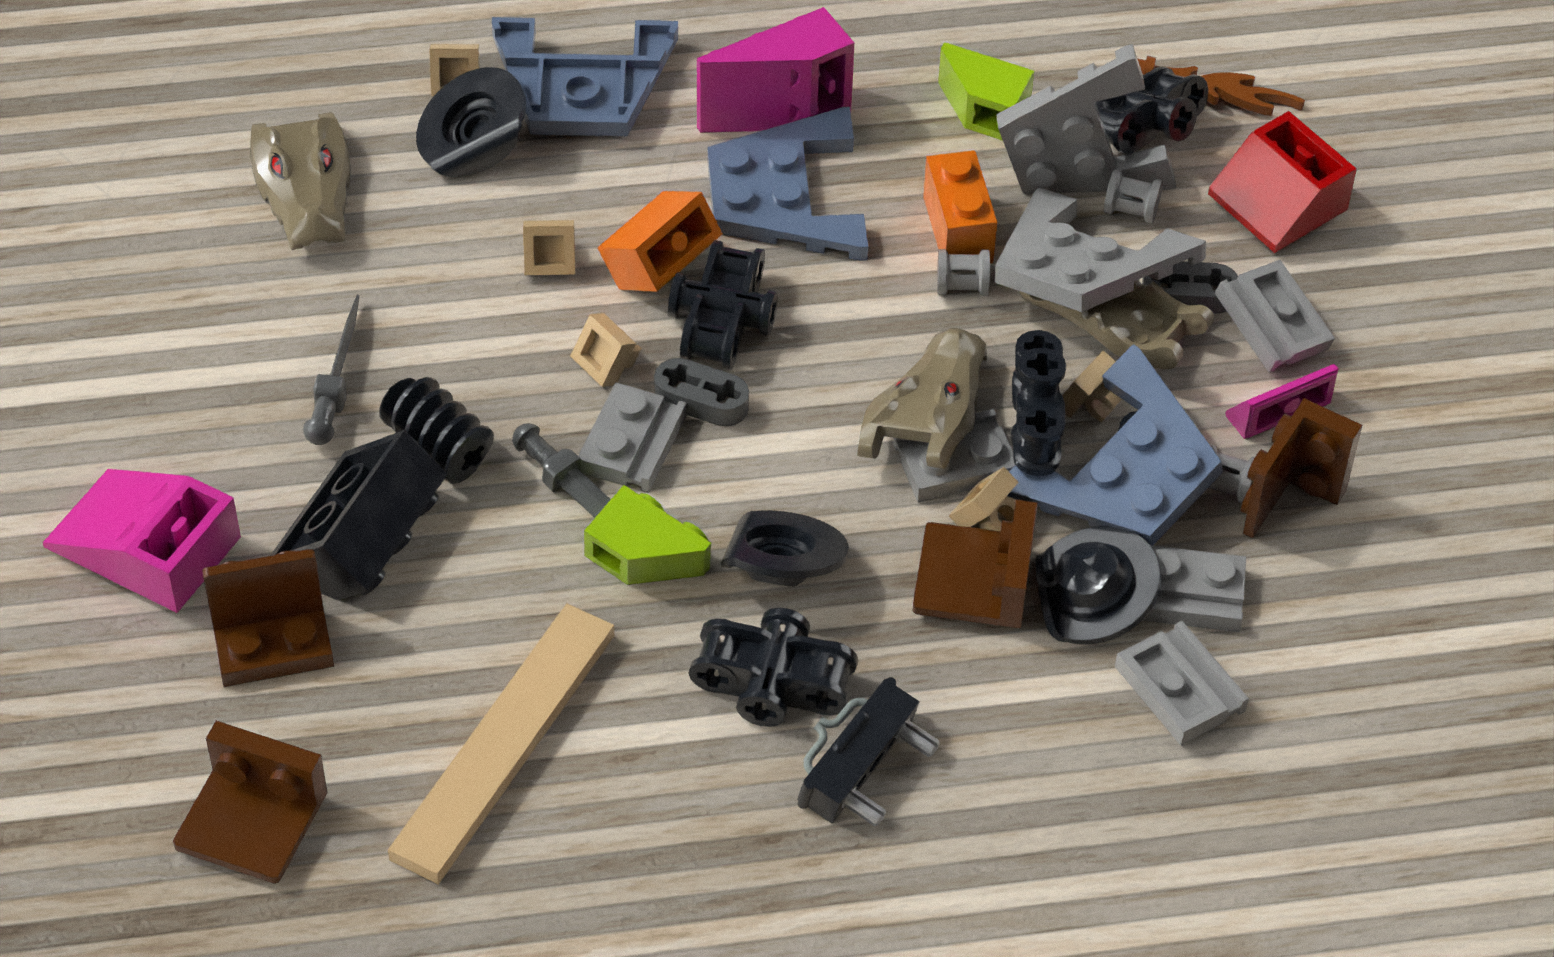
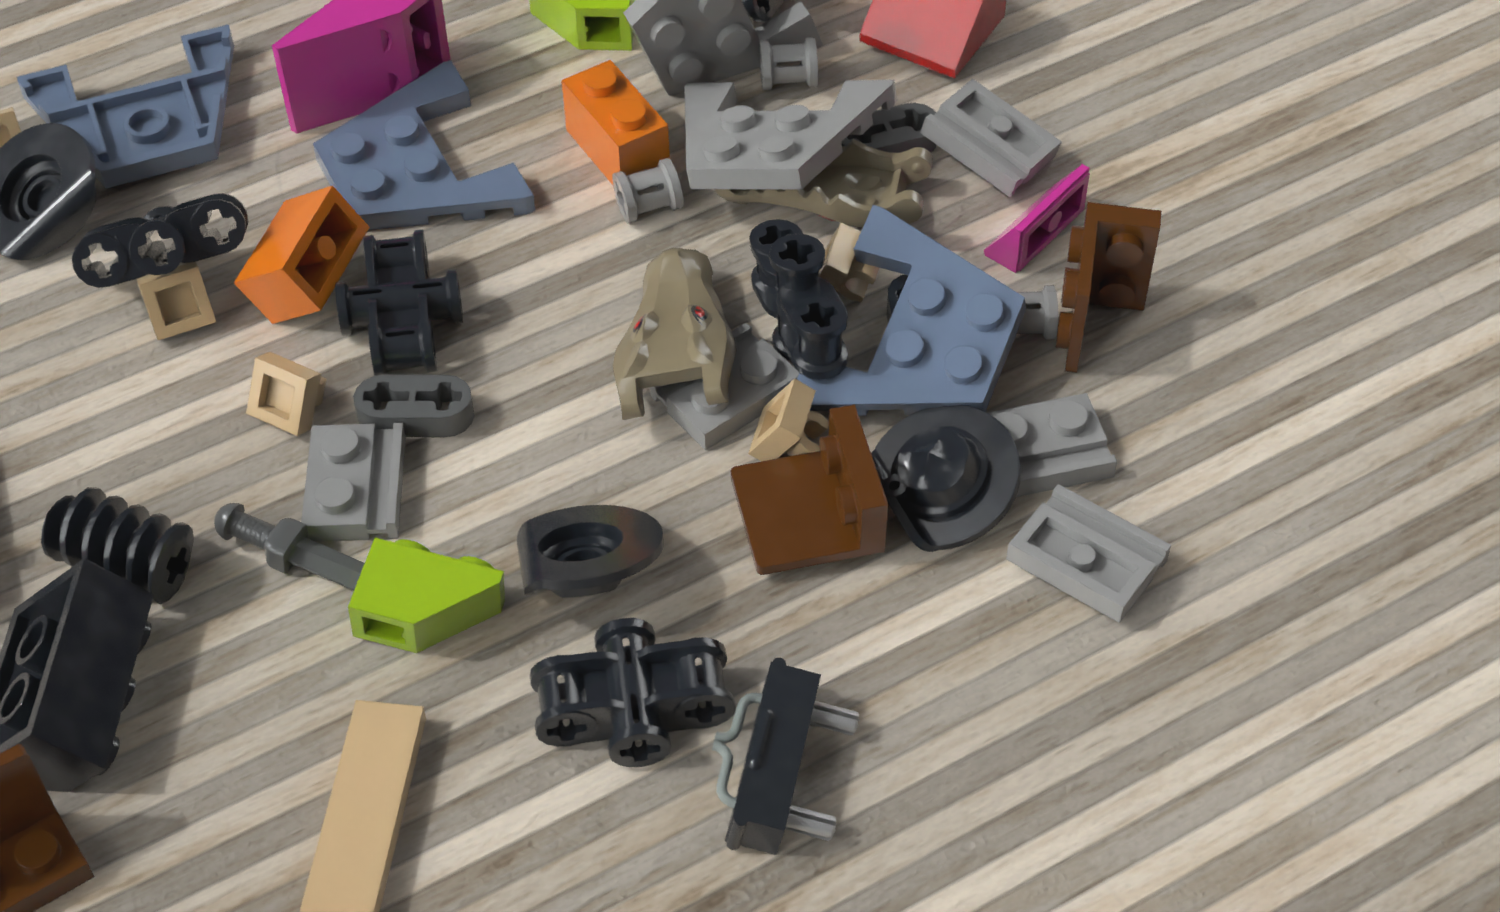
camera: 20 degrees left, 0 degrees up
none -> black axle [72,193,249,288]

